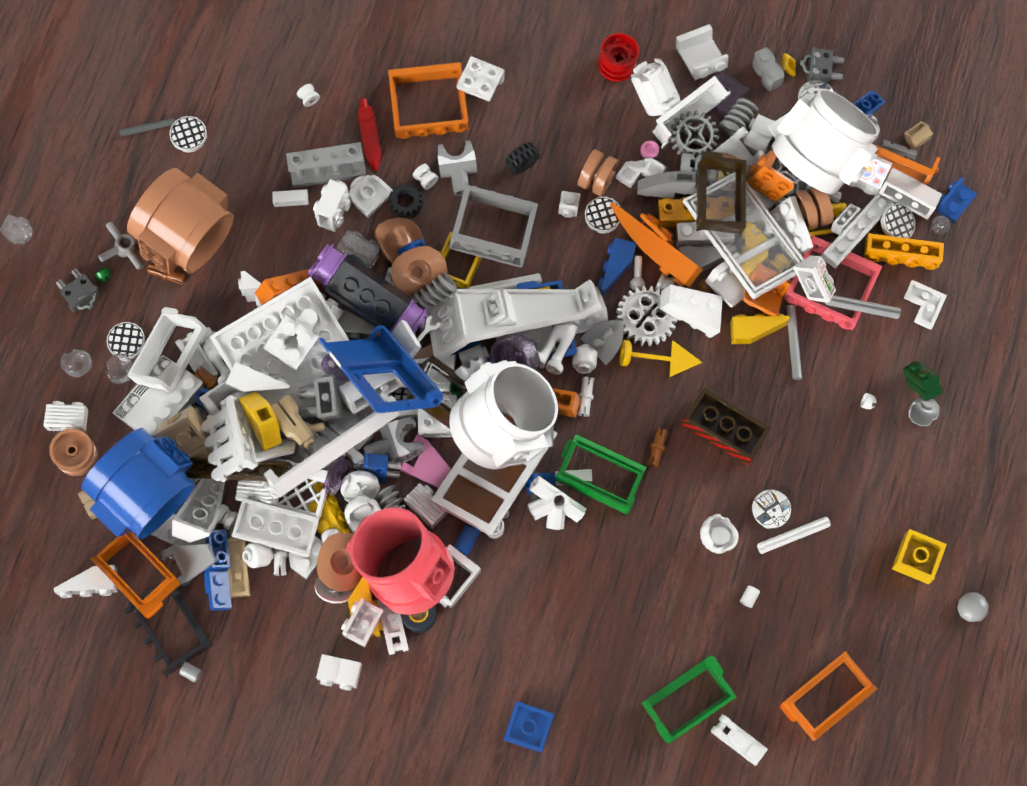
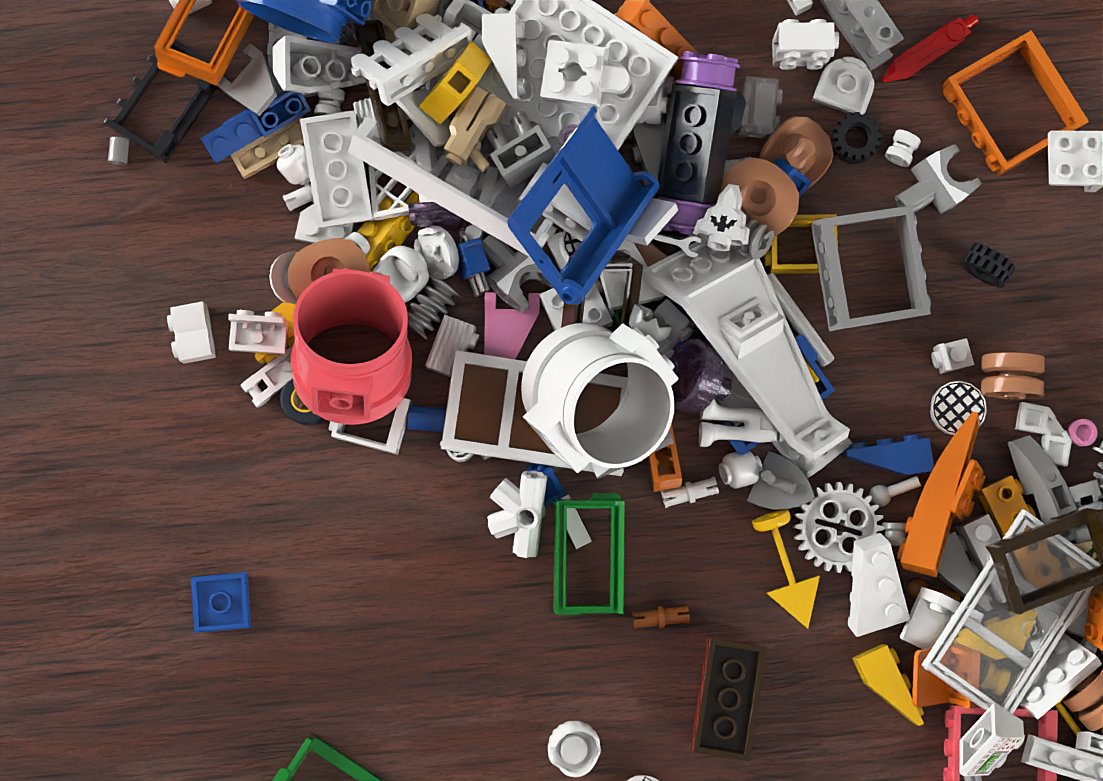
camera: 70 degrees right, 10 degrees up
light grey piece [786,305,802,380] -> none
none -> white rock [693,184,750,251]

